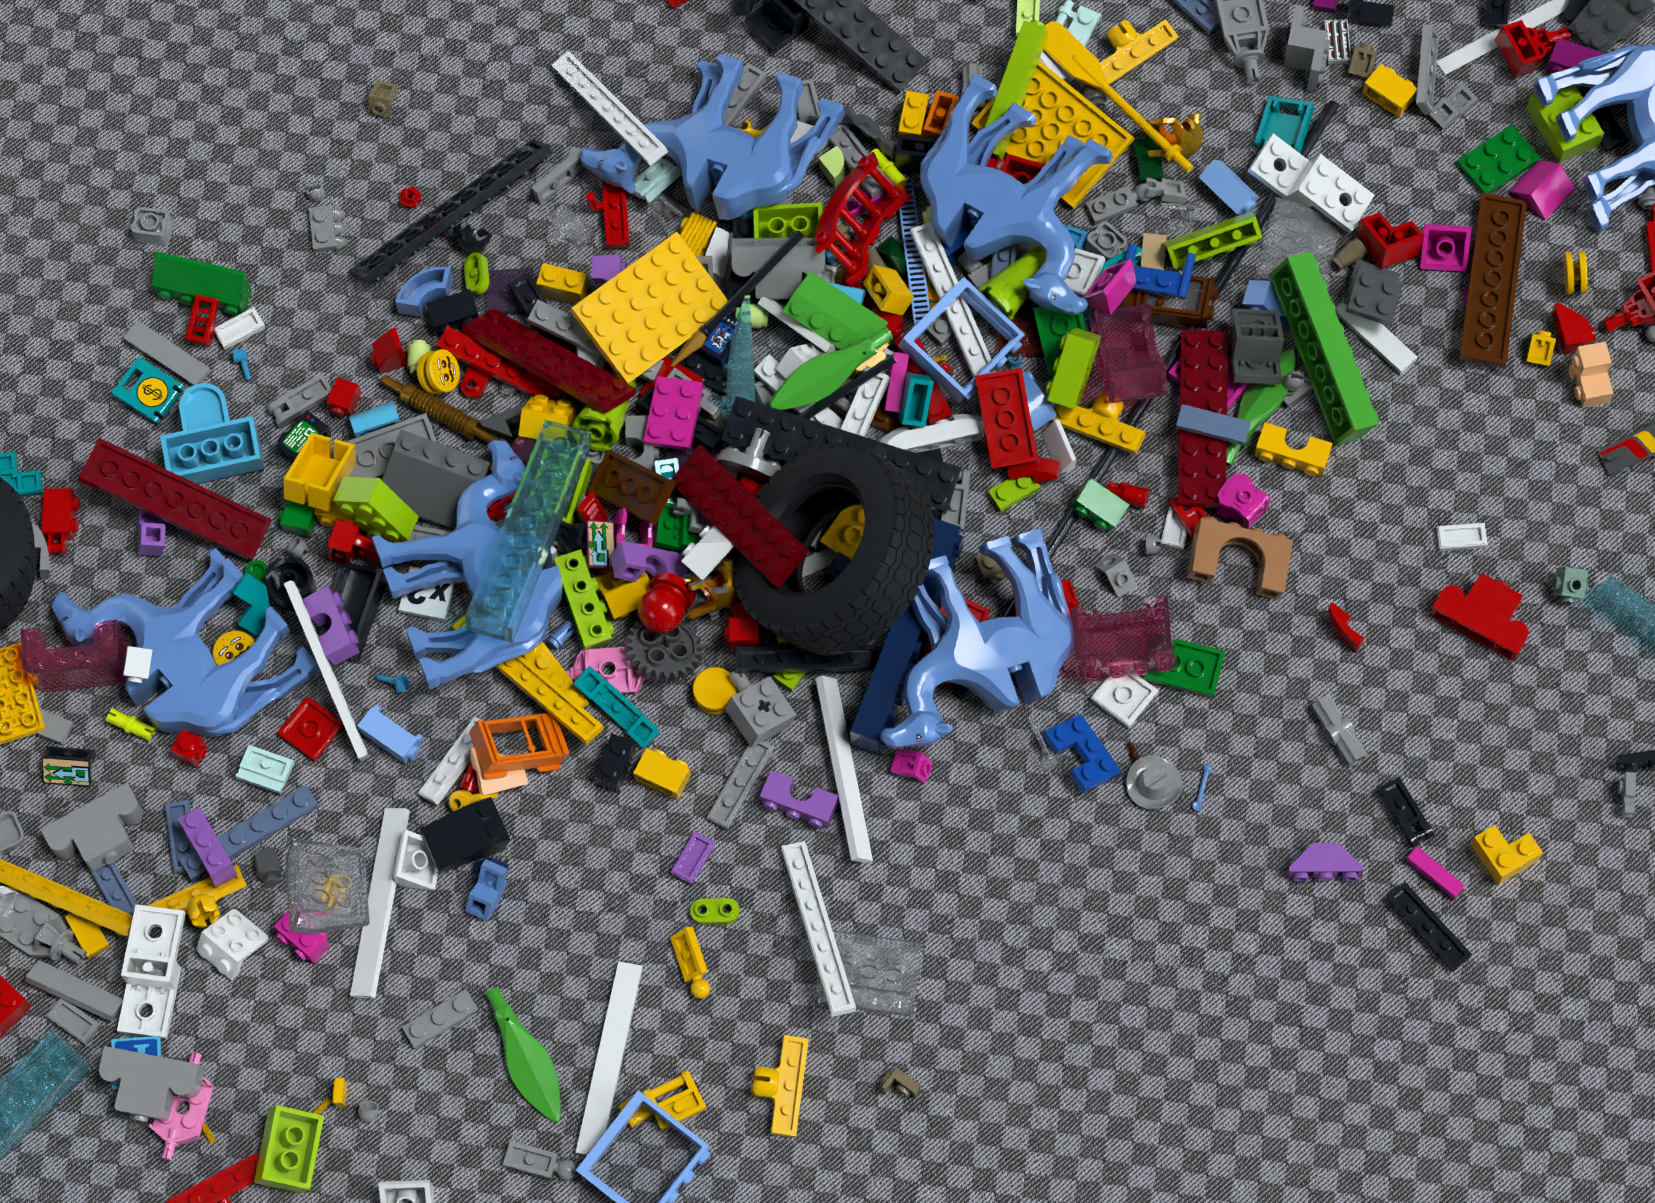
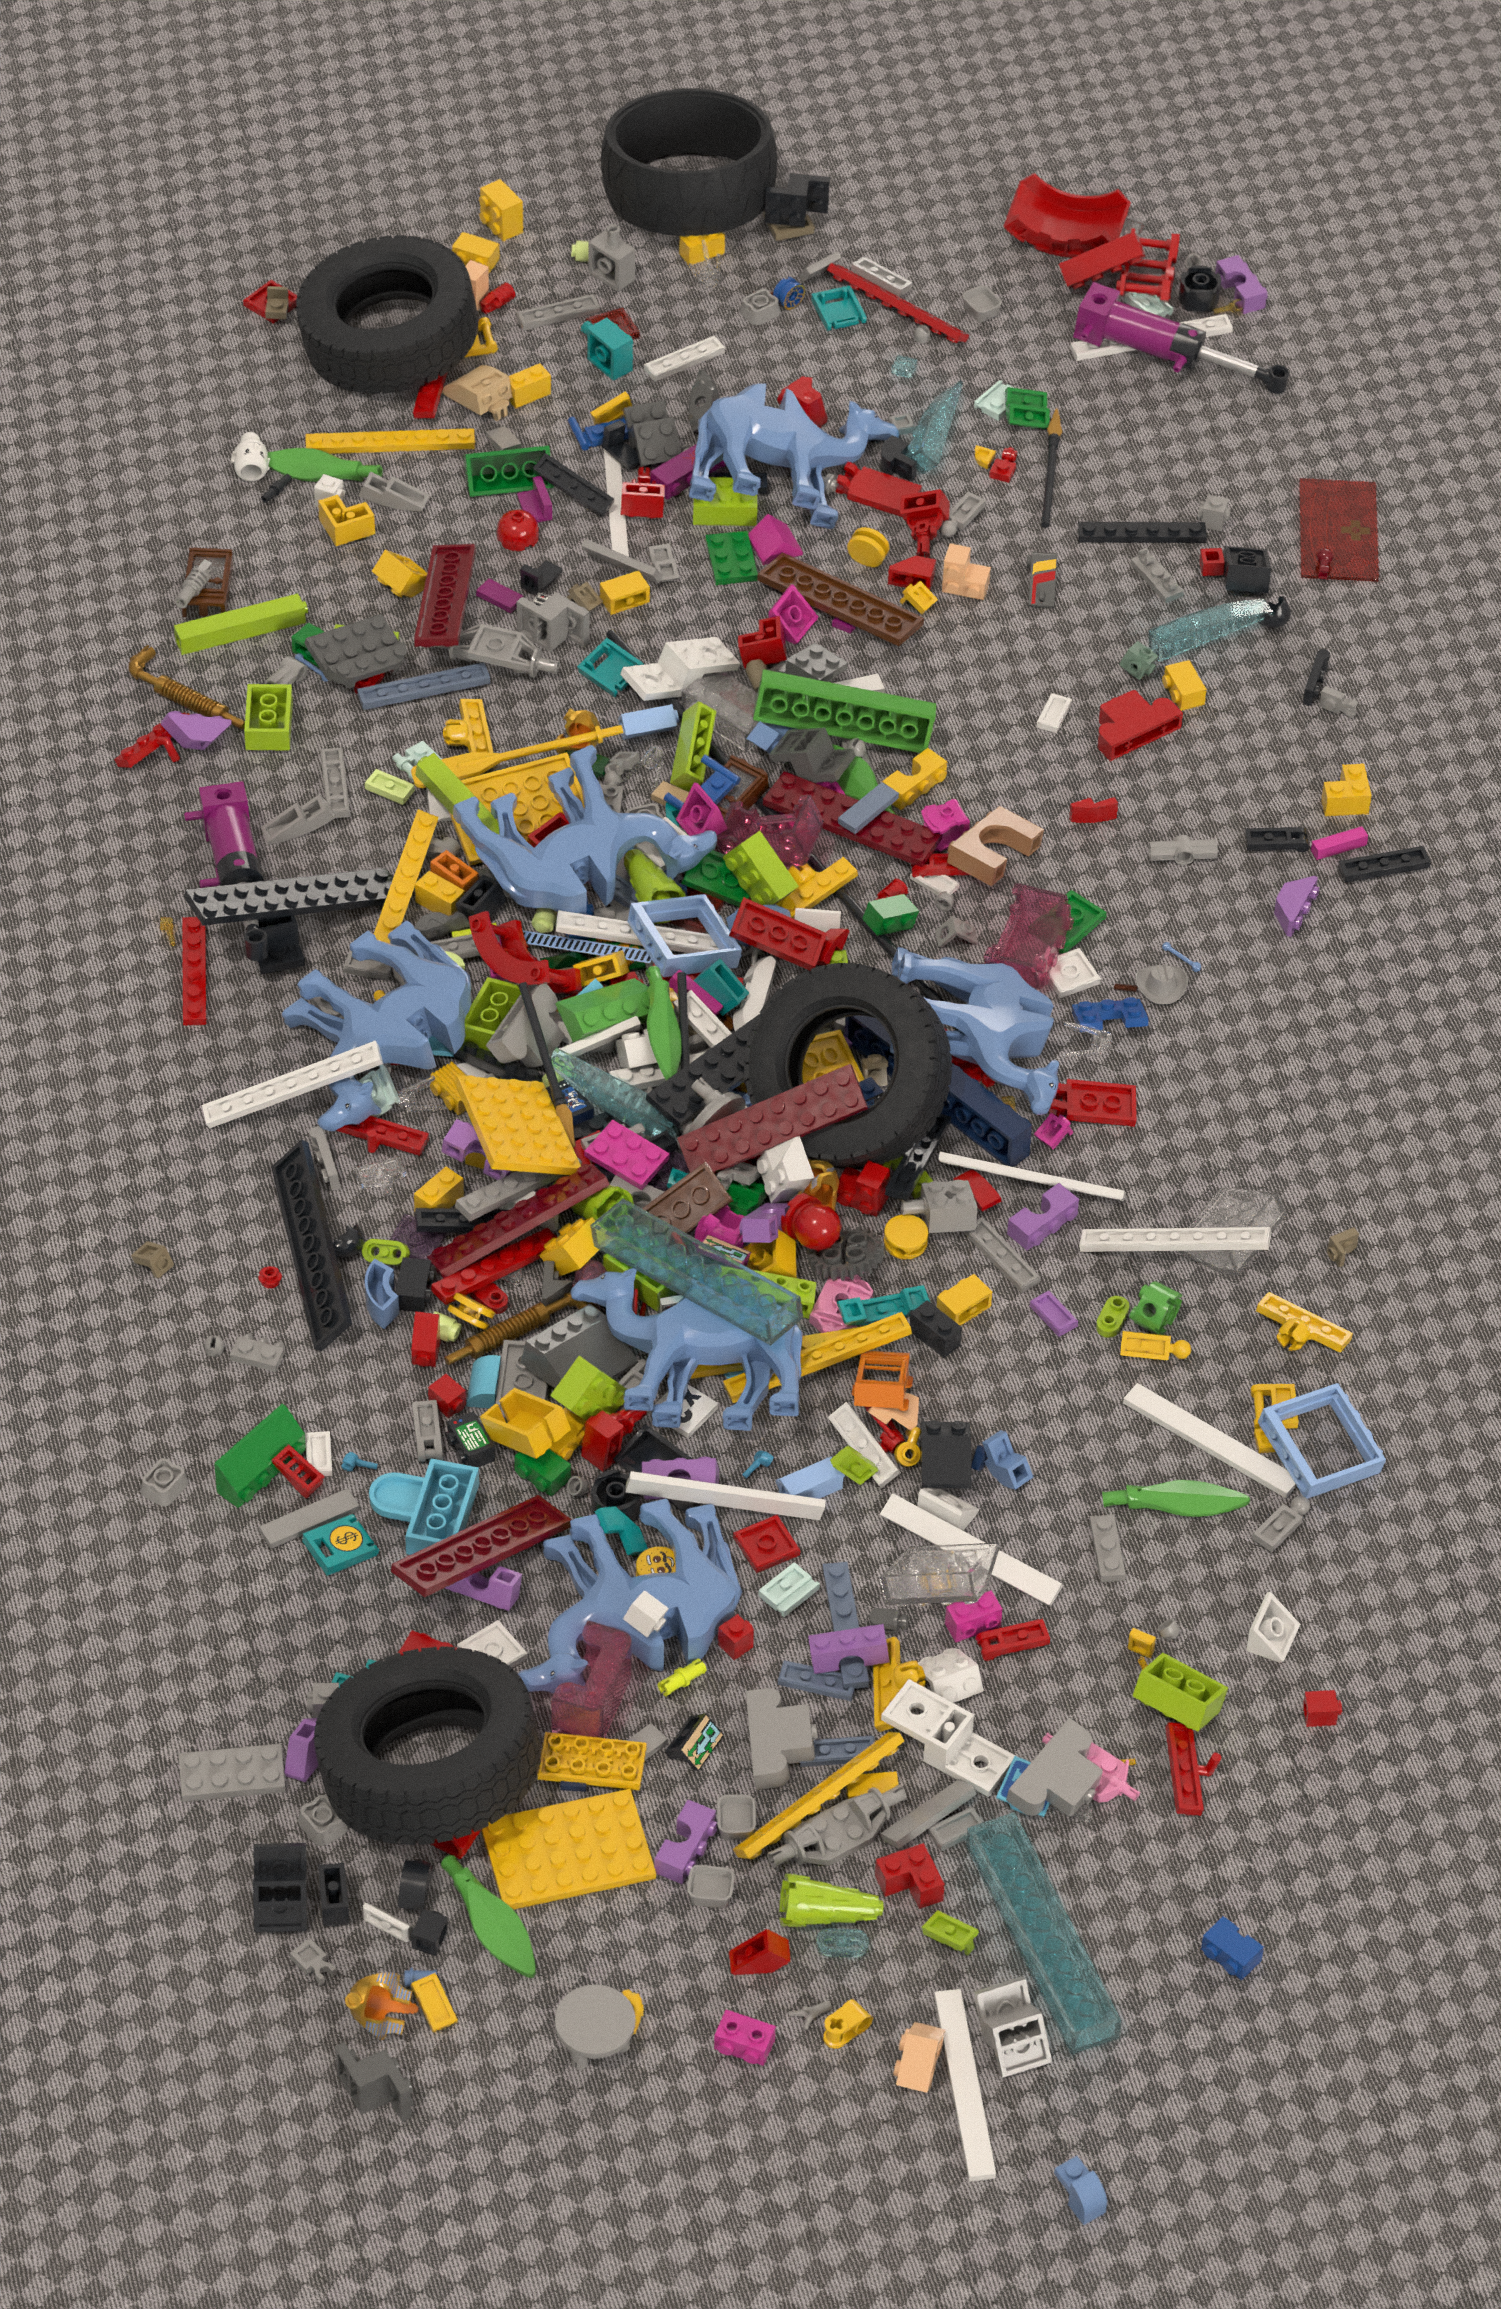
camera: 70 degrees left, 20 degrees down
none -> yellow plate [373,809,439,944]
none -> white tile [457,1620,528,1668]
none -> lime plate [830,1445,879,1485]
none -> red slope [953,1169,1002,1211]
none -> red plate [975,1619,1050,1661]
none -> red tile [1048,1079,1137,1127]
none -> bright green brick [1129,1281,1182,1335]
none -> yellow brick [1162,660,1207,711]

